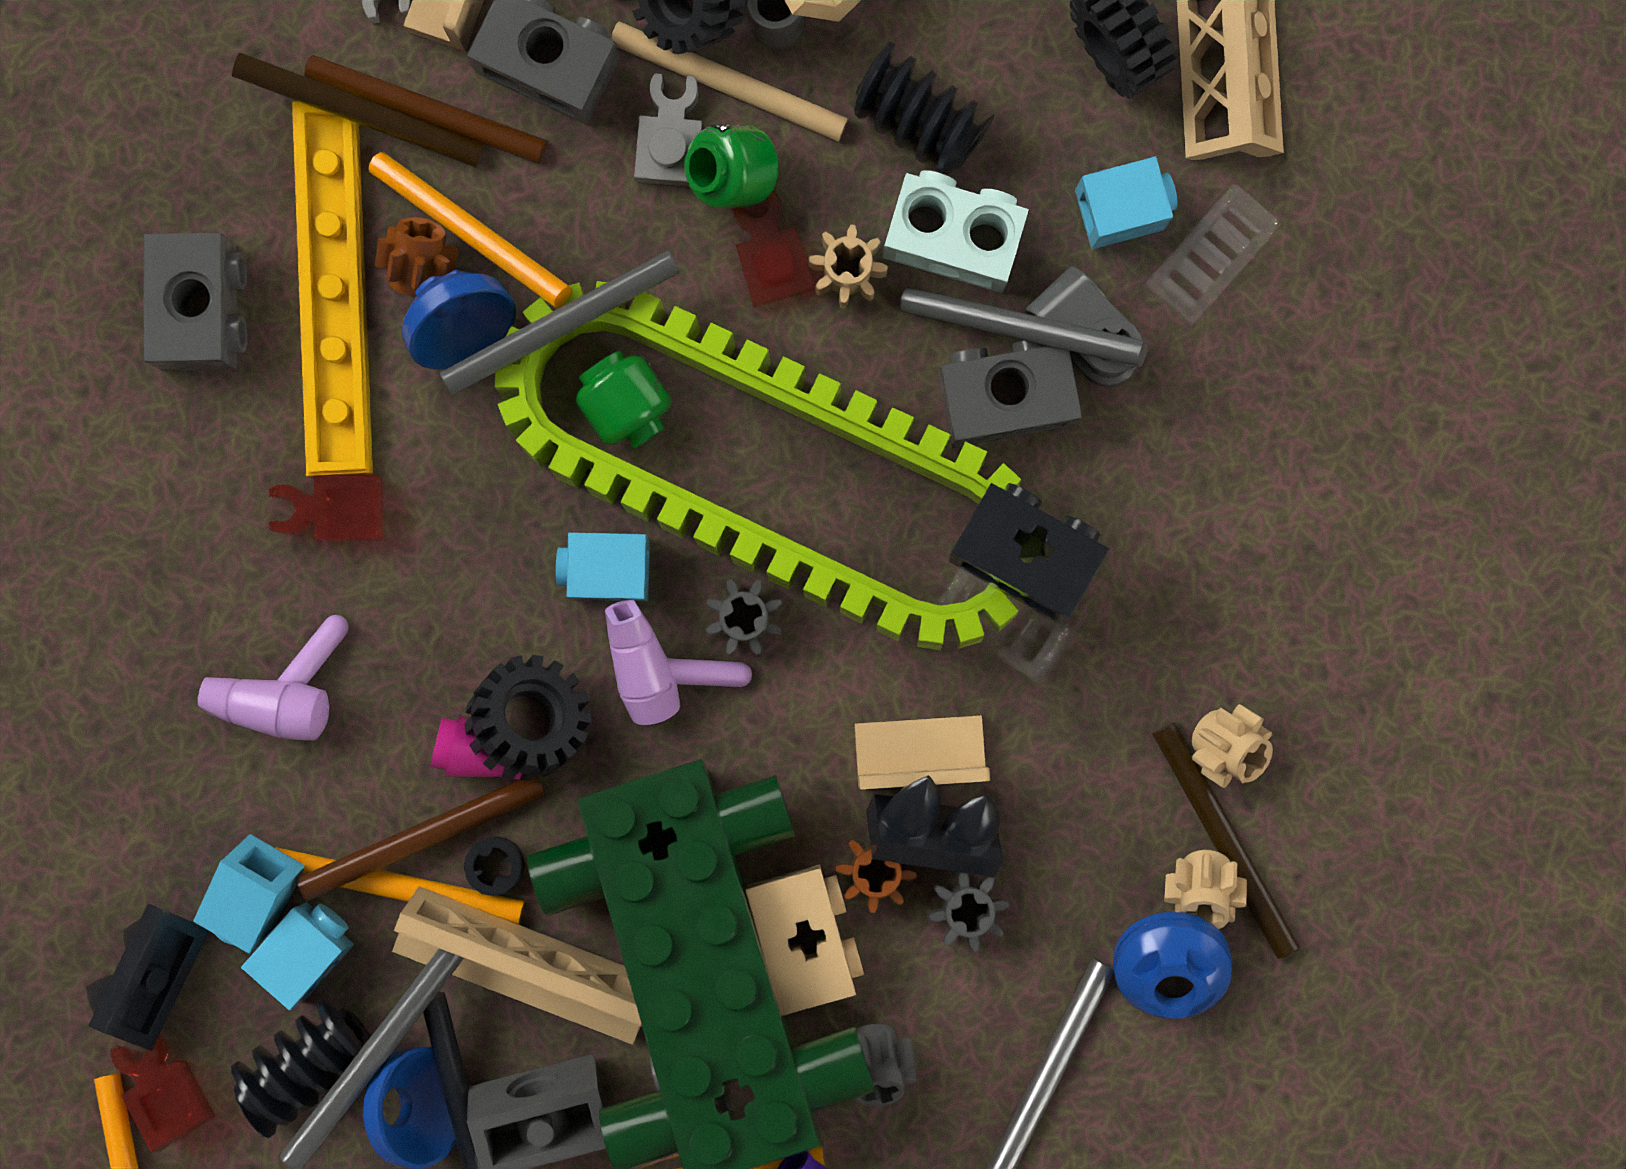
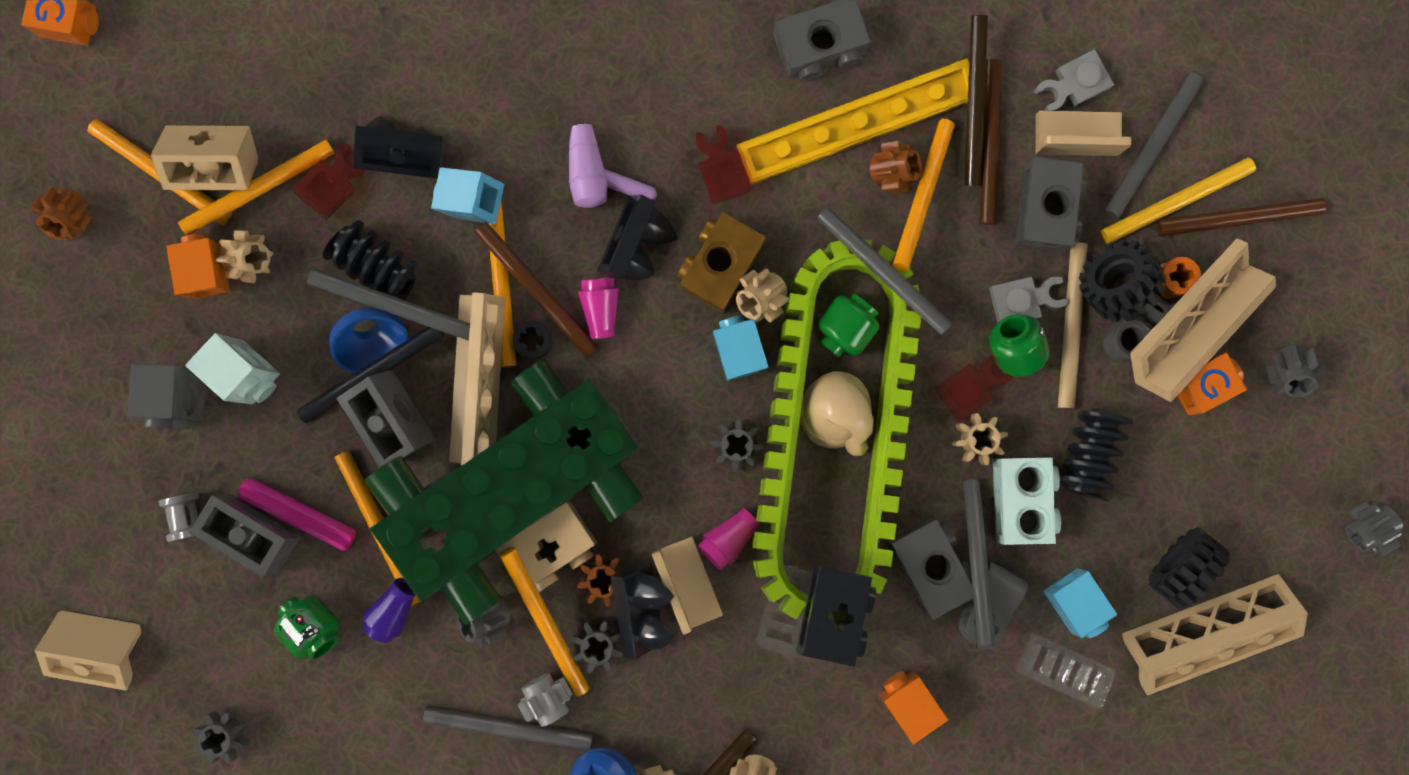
camera: 75 degrees right, 0 degrees up
medium azure brick [241,902,354,1011] -> none
blue piece [402,270,517,370] -> none
black tyre [464,655,591,781] -> none
lavender piece [605,599,752,725] -> none
none -> light orange bar [499,547,590,696]
none -> light grey gear [517,672,573,727]
none -> black tile [596,194,678,280]
none -> pearl gold brick [677,212,766,314]
none -> dark pink cone [698,508,760,570]
none -> tan gear [735,269,789,323]
none -> tan piece [800,371,874,456]
none -> orange brick [878,671,948,745]

